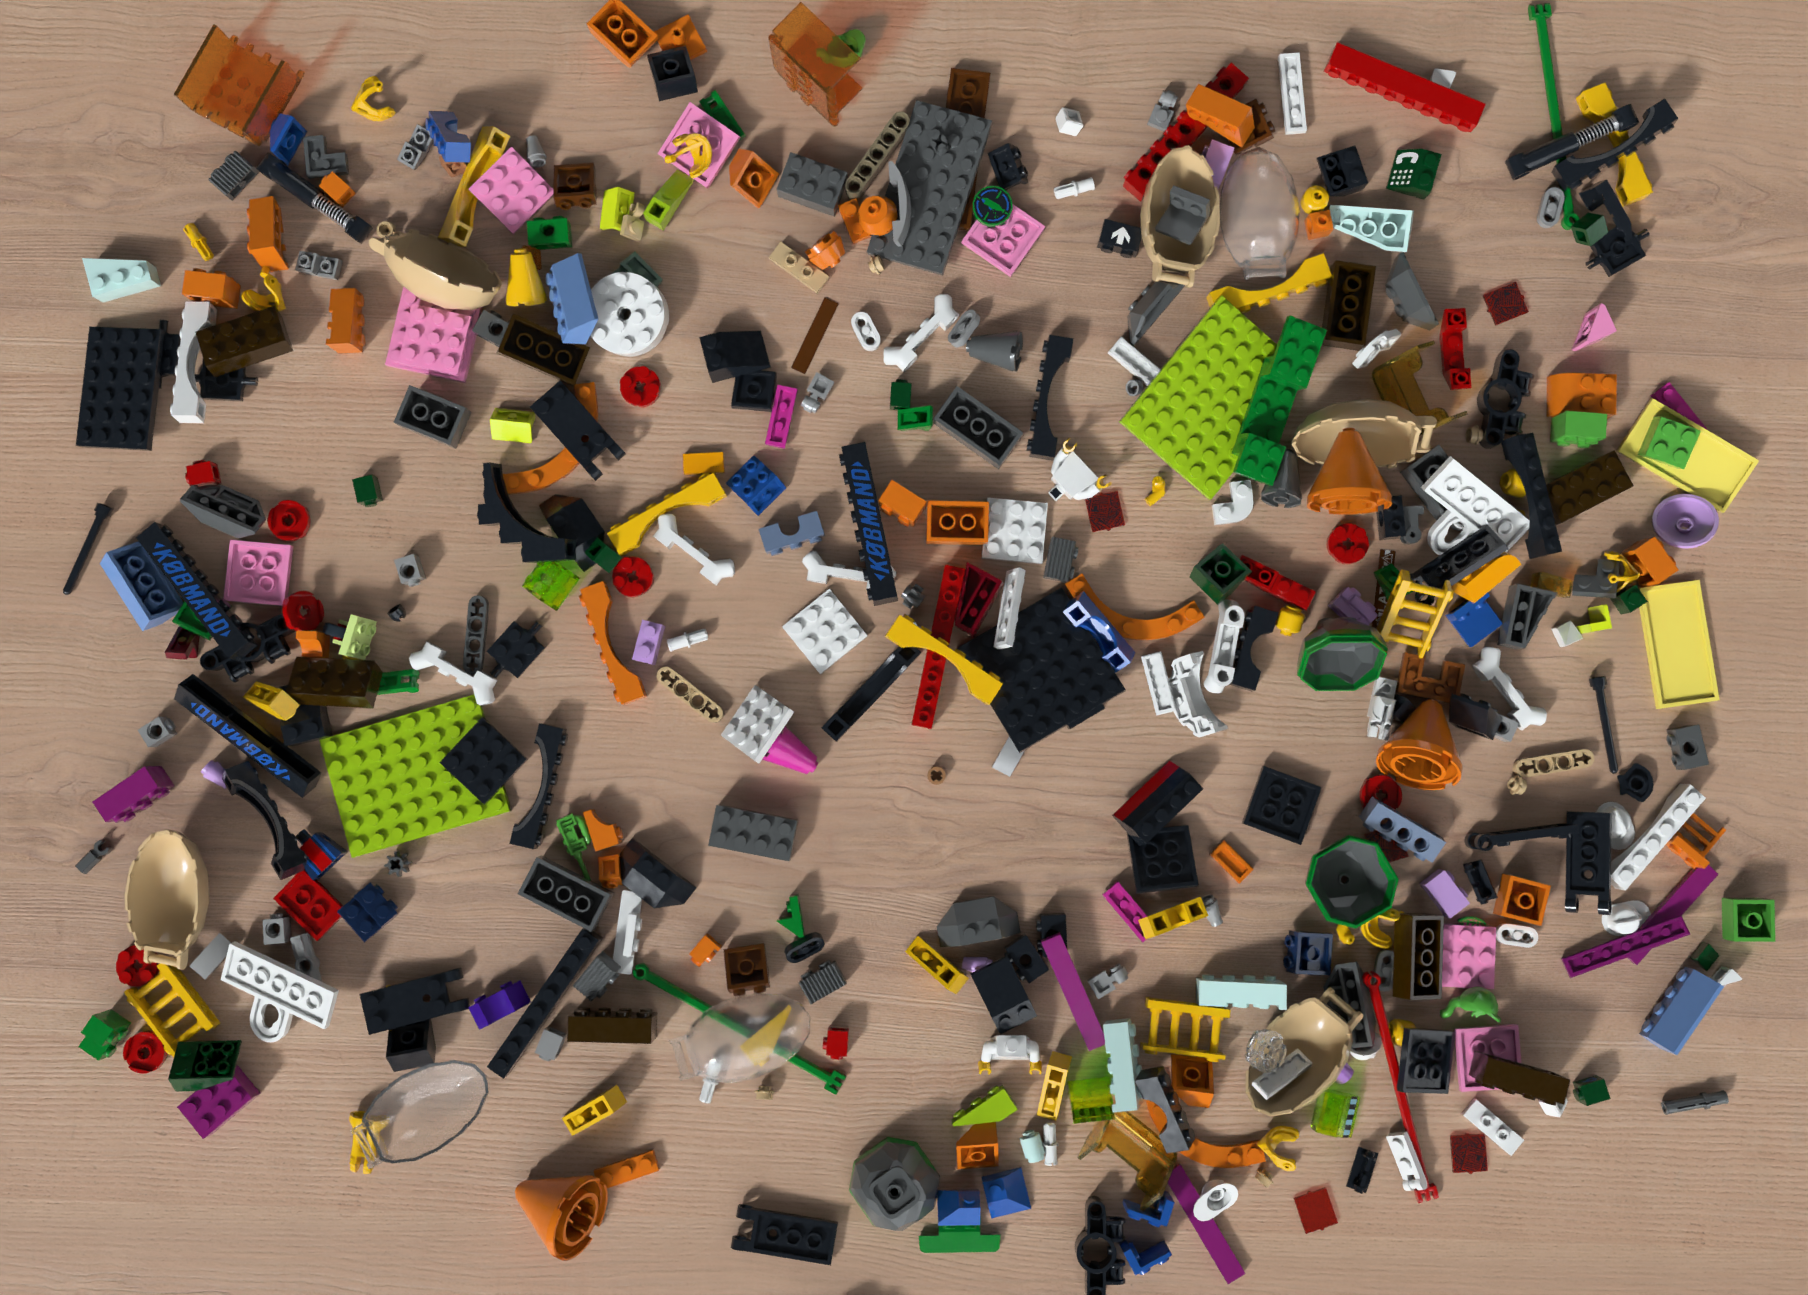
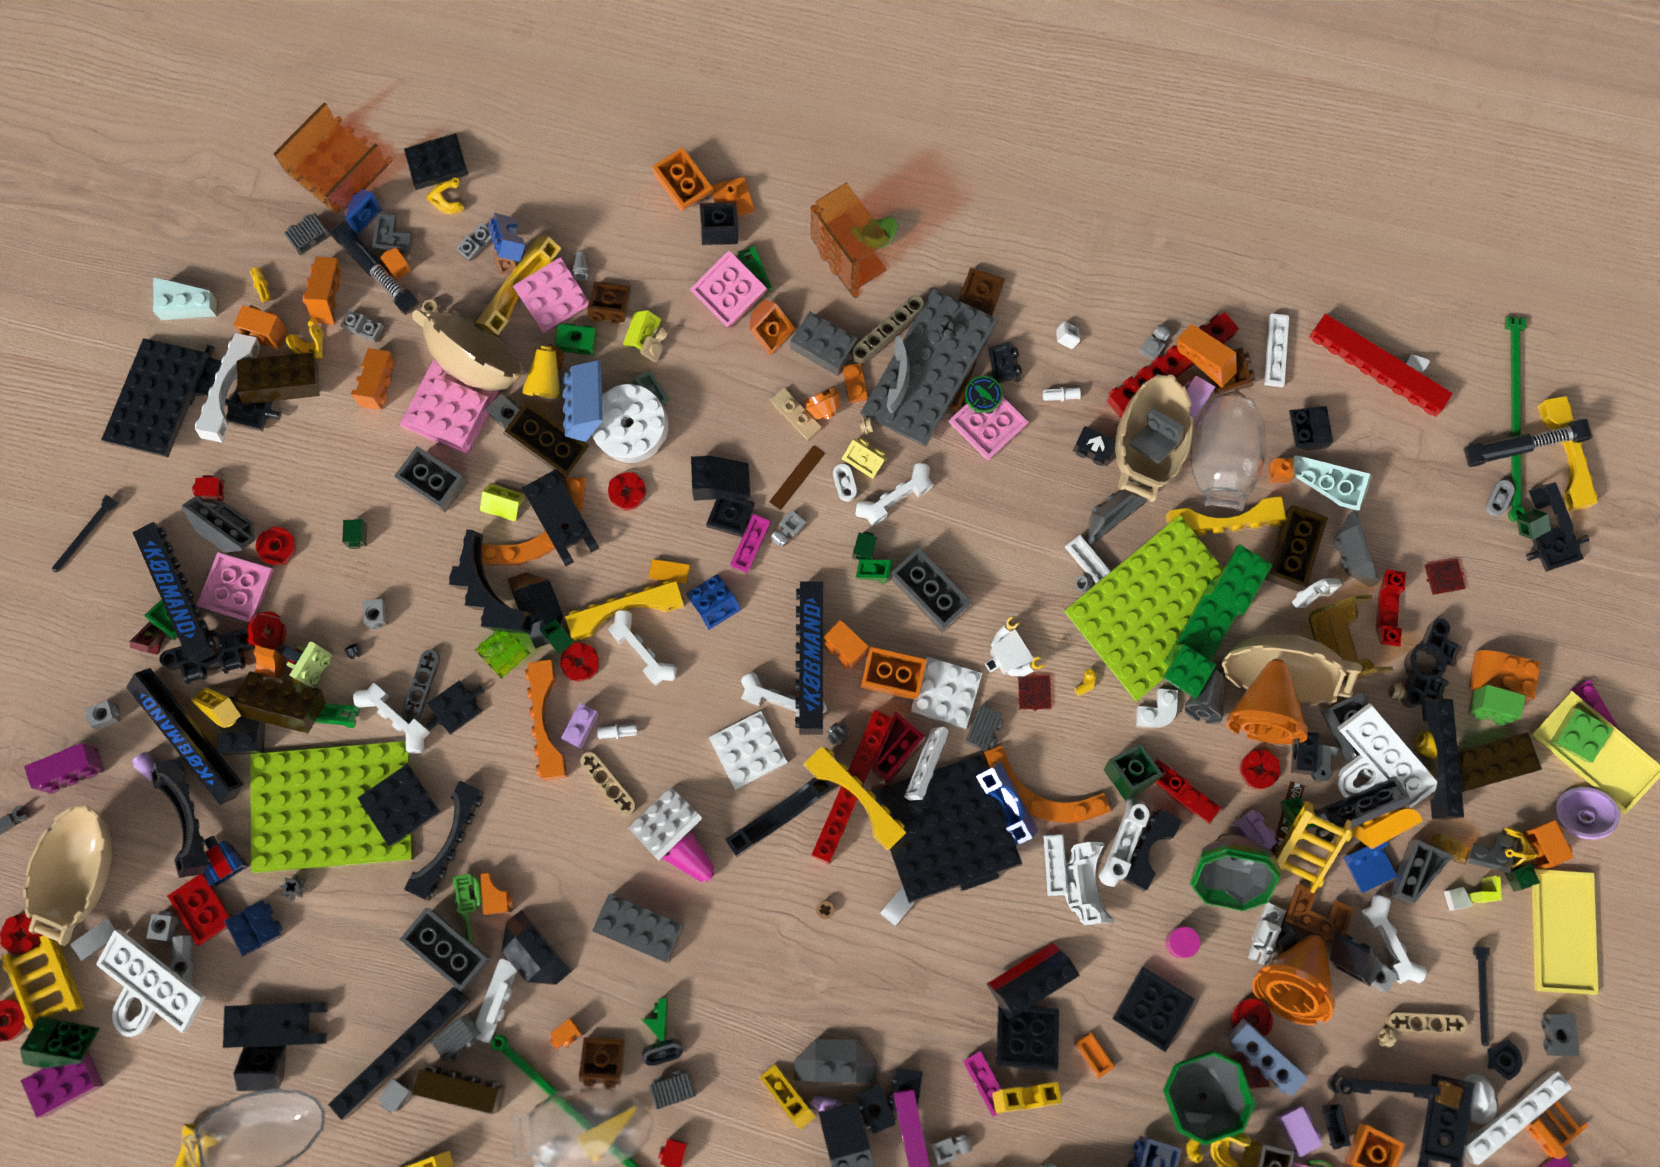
camera: 10 degrees right, 10 degrees down
medium blue slope [100,542,183,631] -> none
dark purple brick [468,981,531,1030] -> none
orange bracket [598,854,623,889] -> none
lime slope [643,169,694,231] -> none
yellow helmet [665,133,712,178] -> none
sand blue arch [759,511,825,556] -> none
orange cone [859,196,898,236] -> none
light grey plate [948,310,980,348] -> none
dark grey cone [966,331,1023,372] -> none
black arch [1026,335,1074,461] -> none
light grey cone [1202,894,1223,927] -> none
yellow head [1275,605,1305,636] -> none
yellow head [1300,185,1329,214] -> none
dark green slope [1386,149,1442,200] -> none
black arch [1552,99,1678,192] -> none
bright pink slope [1572,303,1617,351] -> none
none -> black plate [404,133,469,190]
none -> light yellow bracket [842,438,888,479]
none -> dark pink piece [1166,927,1200,958]
none -> clear orange slope [1435,1081,1463,1109]

